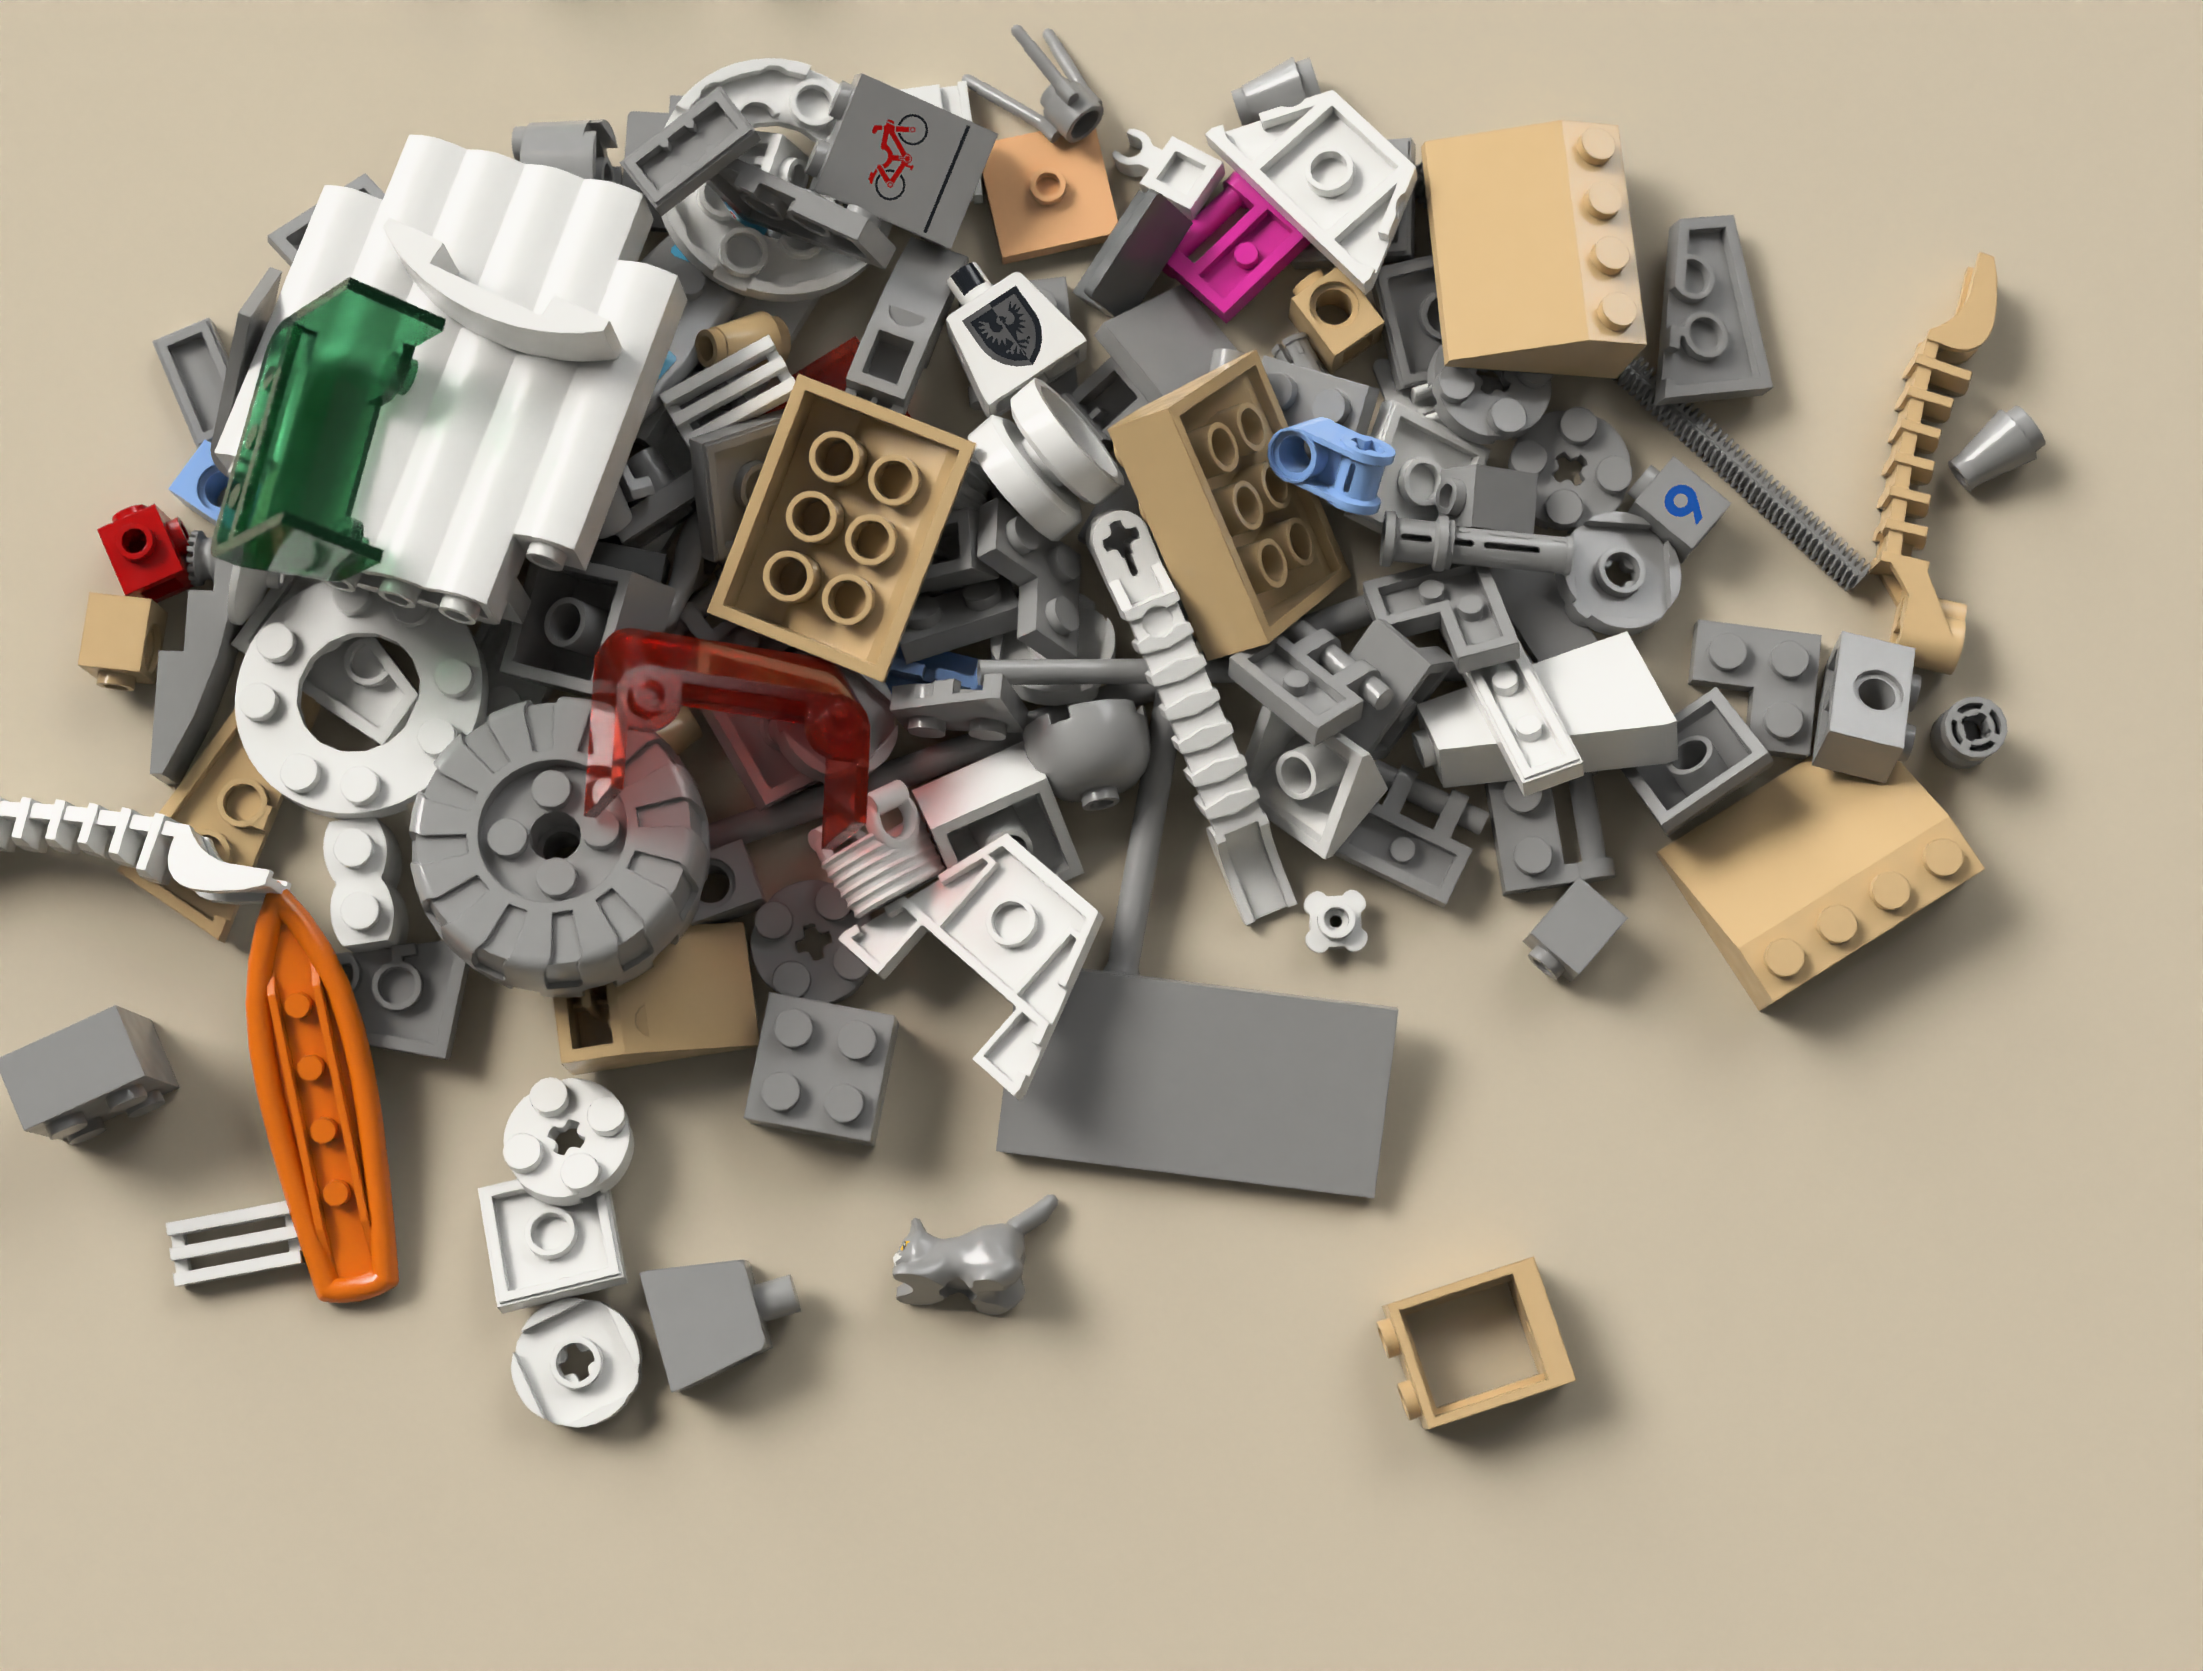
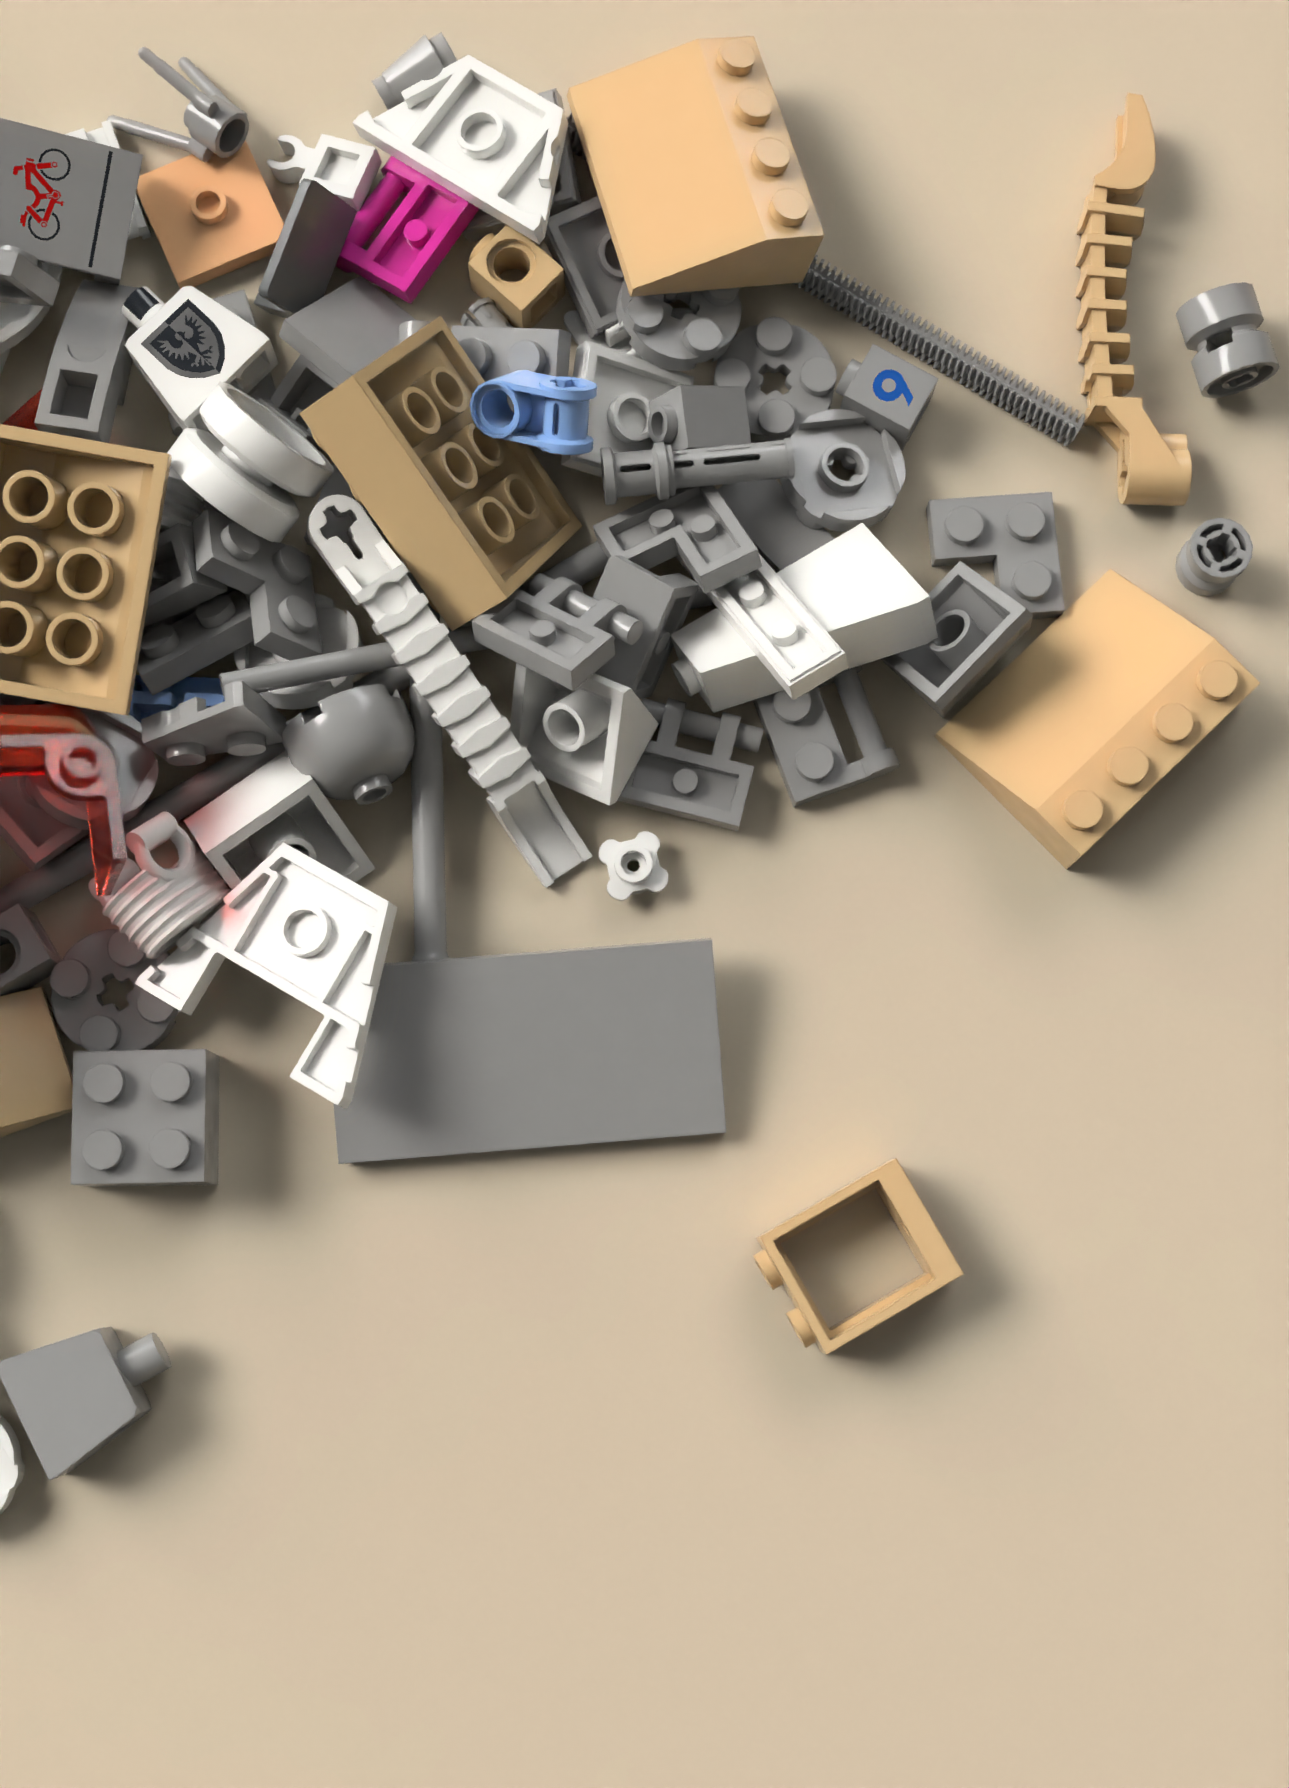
camera: 15 degrees left, 0 degrees up
light grey animal [892,1195,1058,1315] -> none
light grey brick [1522,877,1628,982] -> none
light grey wing [1654,215,1773,406] -> none
light grey brick [1812,631,1922,783] -> none
light grey cone [1948,406,2046,491] -> none
none -> light grey wheel [1176,282,1280,398]

